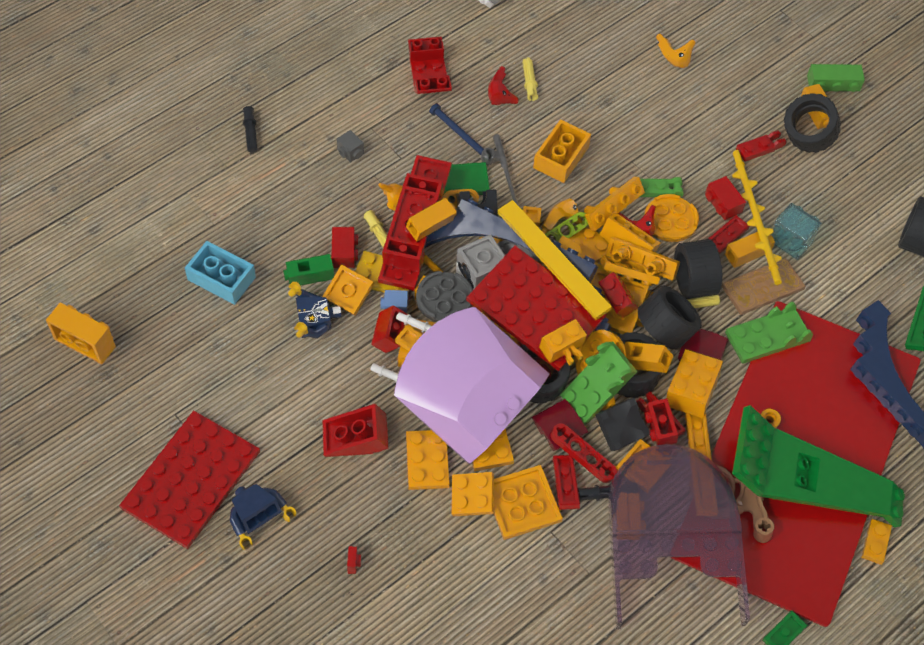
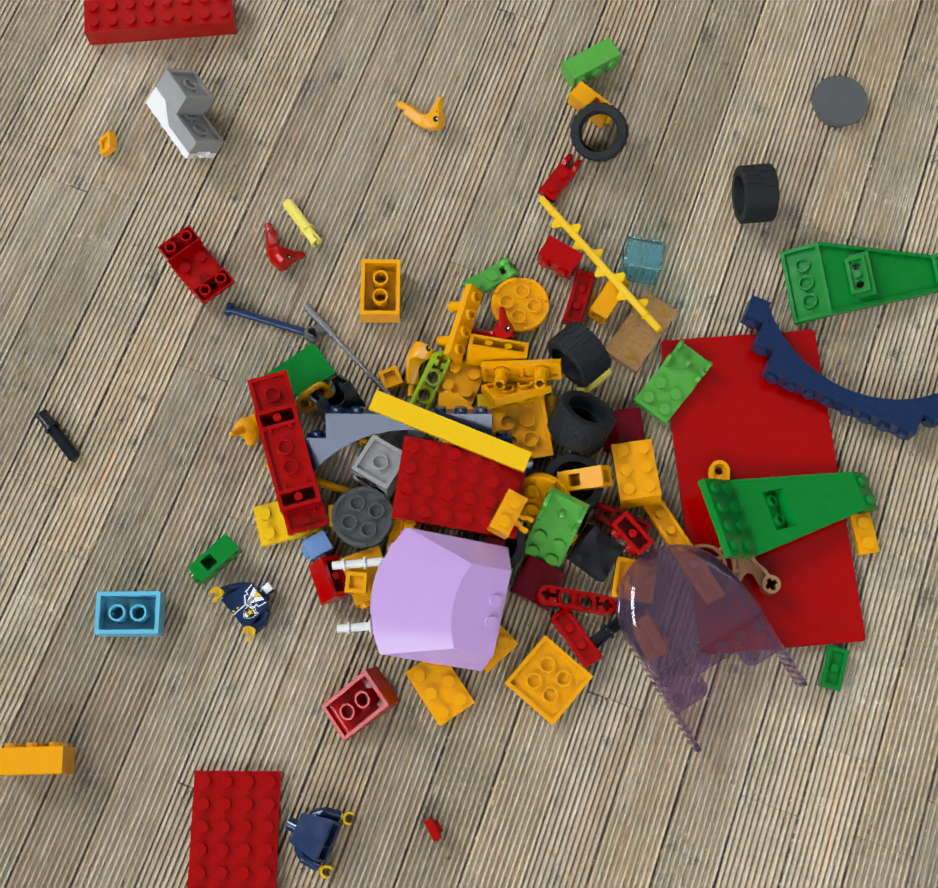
camera: 30 degrees left, 15 degrees up
light orange plate [322,265,375,316] -> none
red brick [331,227,358,268] -> none
dark grey brick [336,130,364,163] -> none
light yellow axle [363,210,387,247] -> none
light orange brick [406,198,457,241] -> none
light orange plate [451,472,494,516] -> none
red brick [598,272,639,318] -> none

